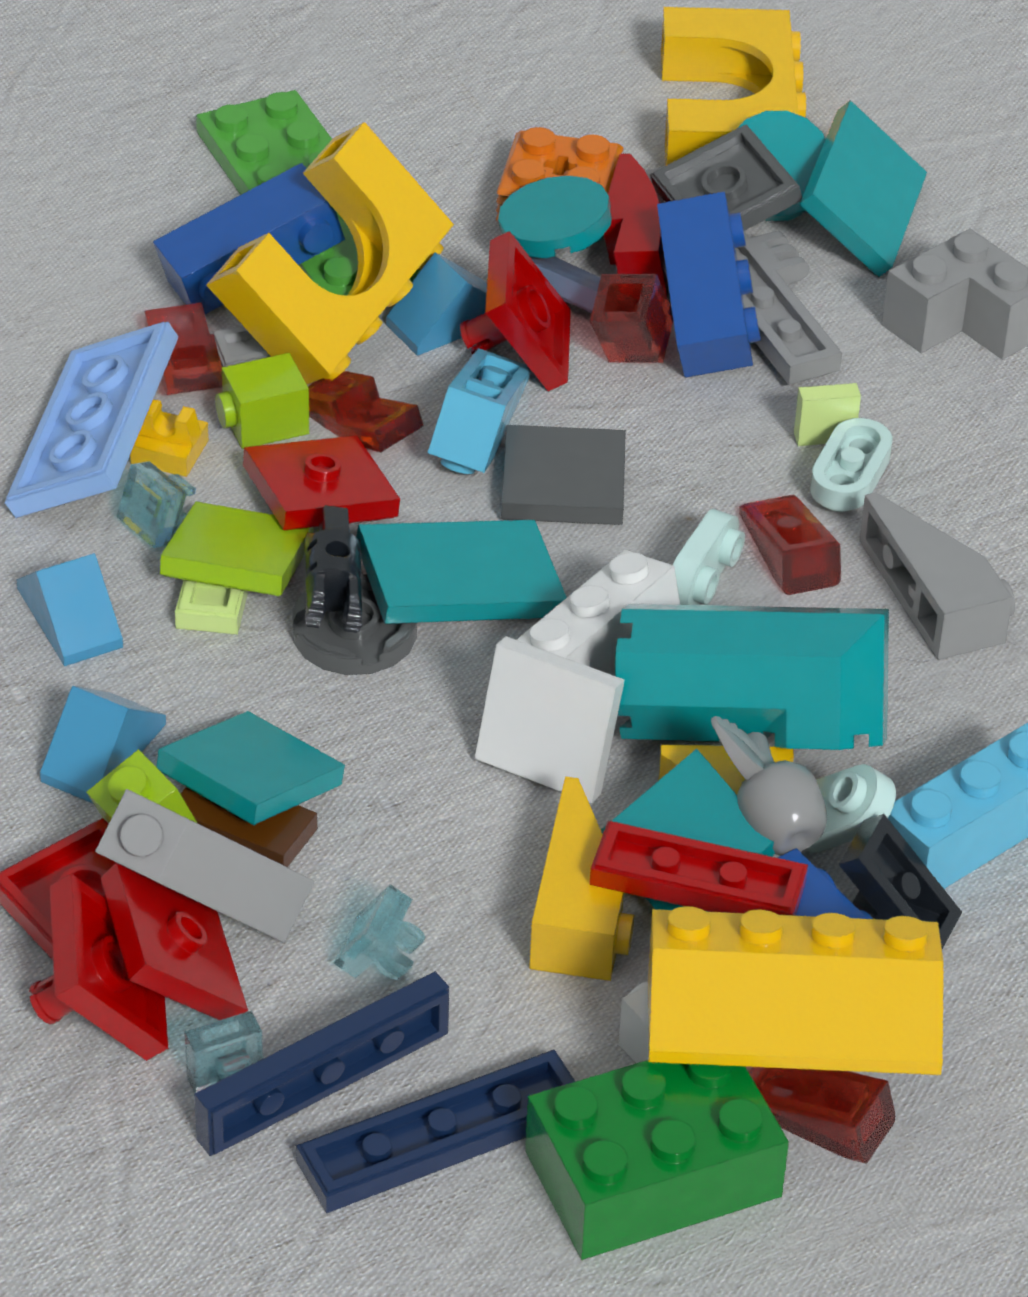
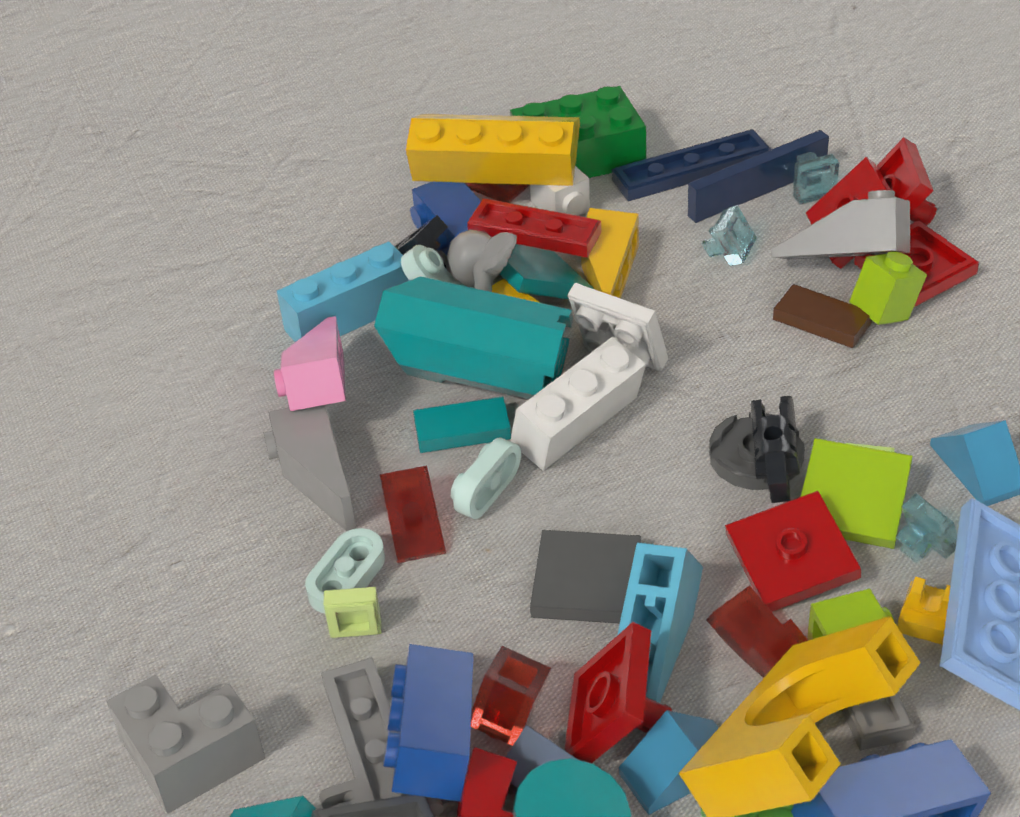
camera: 170 degrees left, 0 degrees up
dark azure slope [40,686,166,804] -> none
clear red slope [145,303,222,395] -> none
teal tile [156,711,345,825] -> none
teal tile [356,520,567,624] -> none
none -> bright pink slope [274,316,346,411]

